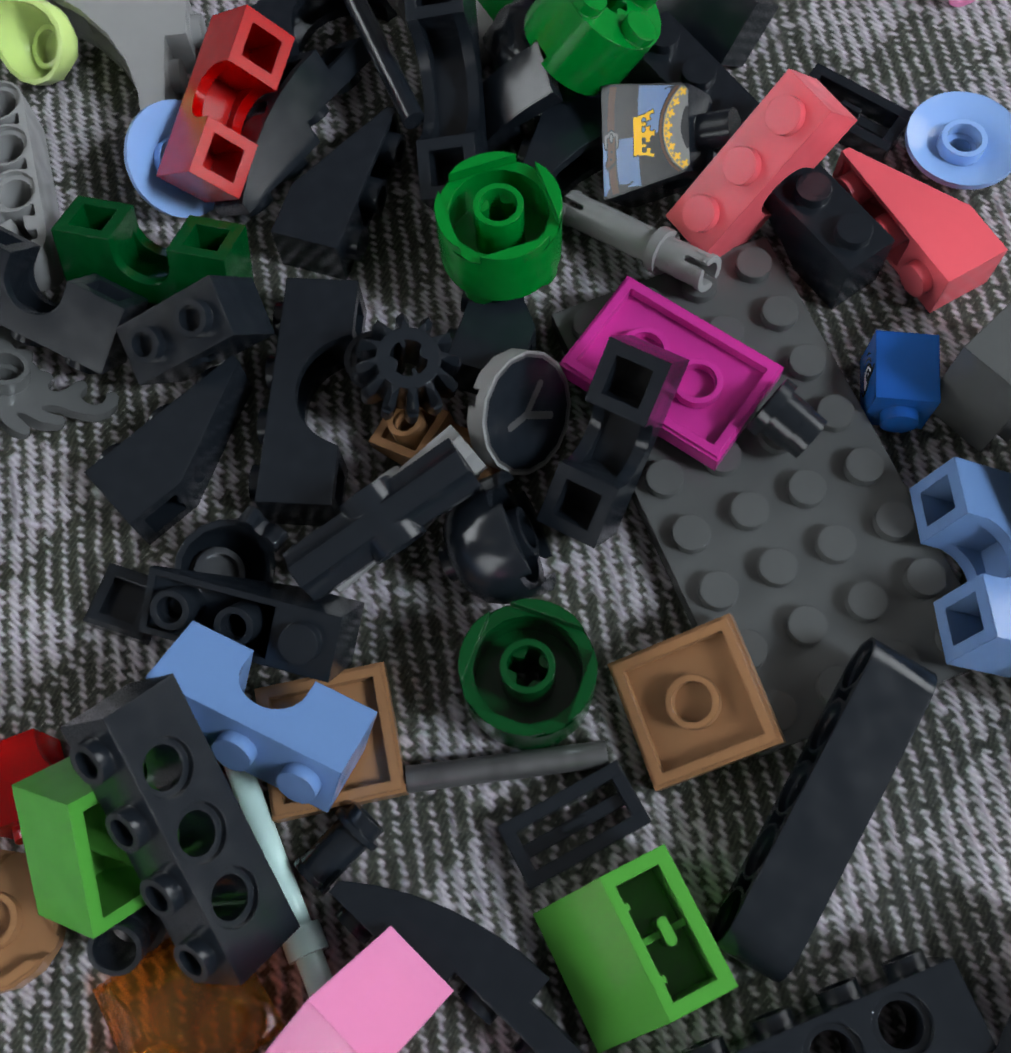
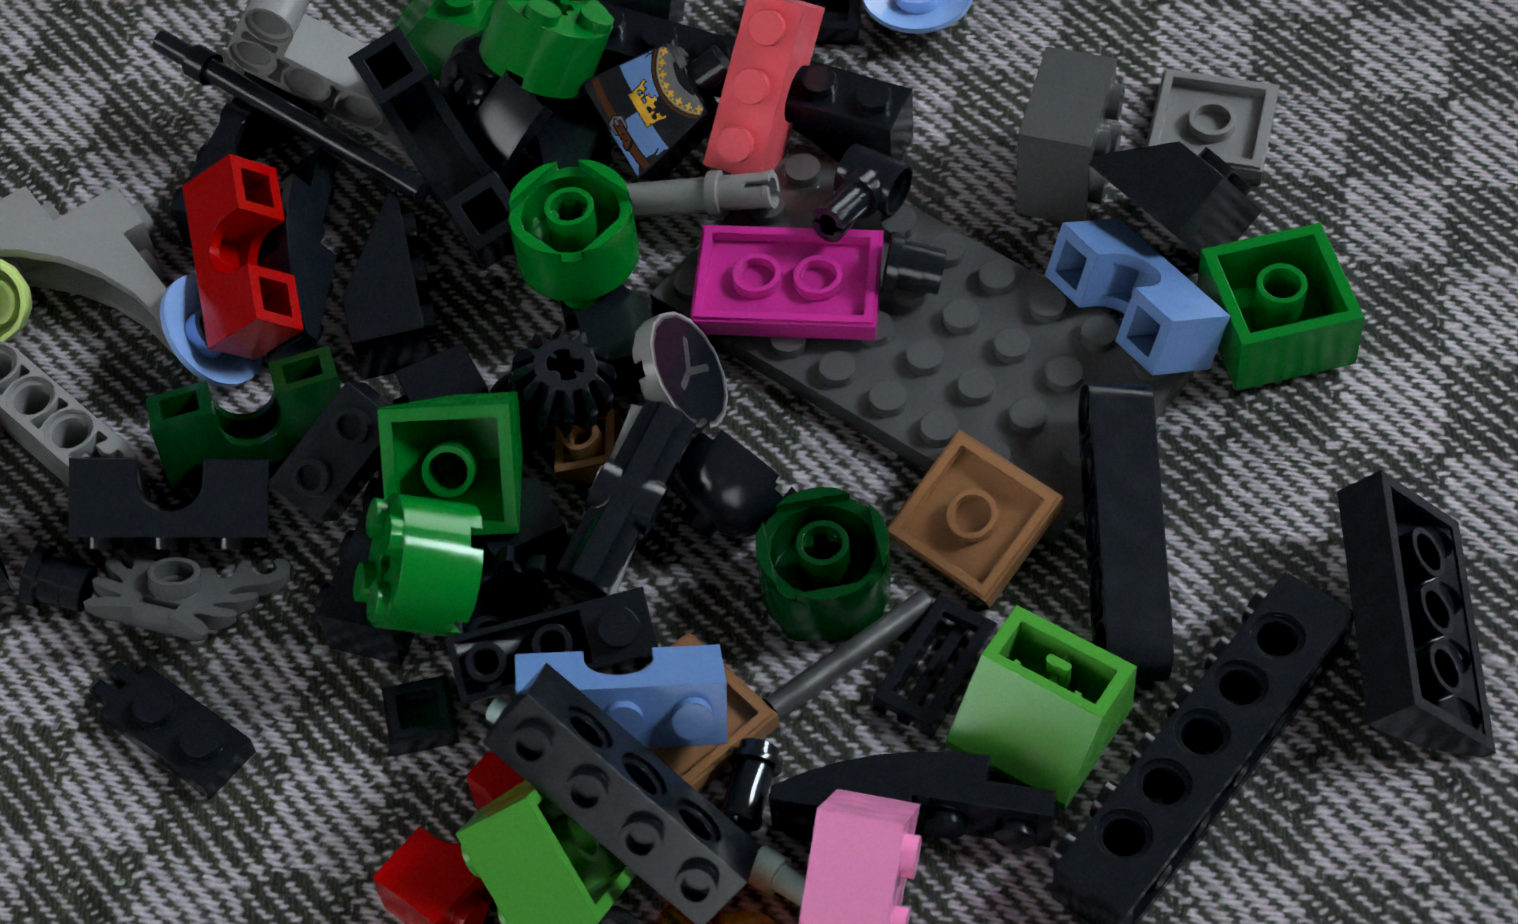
camera: 30 degrees left, 15 degrees down
black arch [537,335,690,548] -> none
coral slope [832,147,1008,313] -> none
blue brick [860,330,941,433] -> none
none -> green brick [353,493,484,637]
none -> green slope [377,392,523,535]
none -> black pin [812,143,913,242]

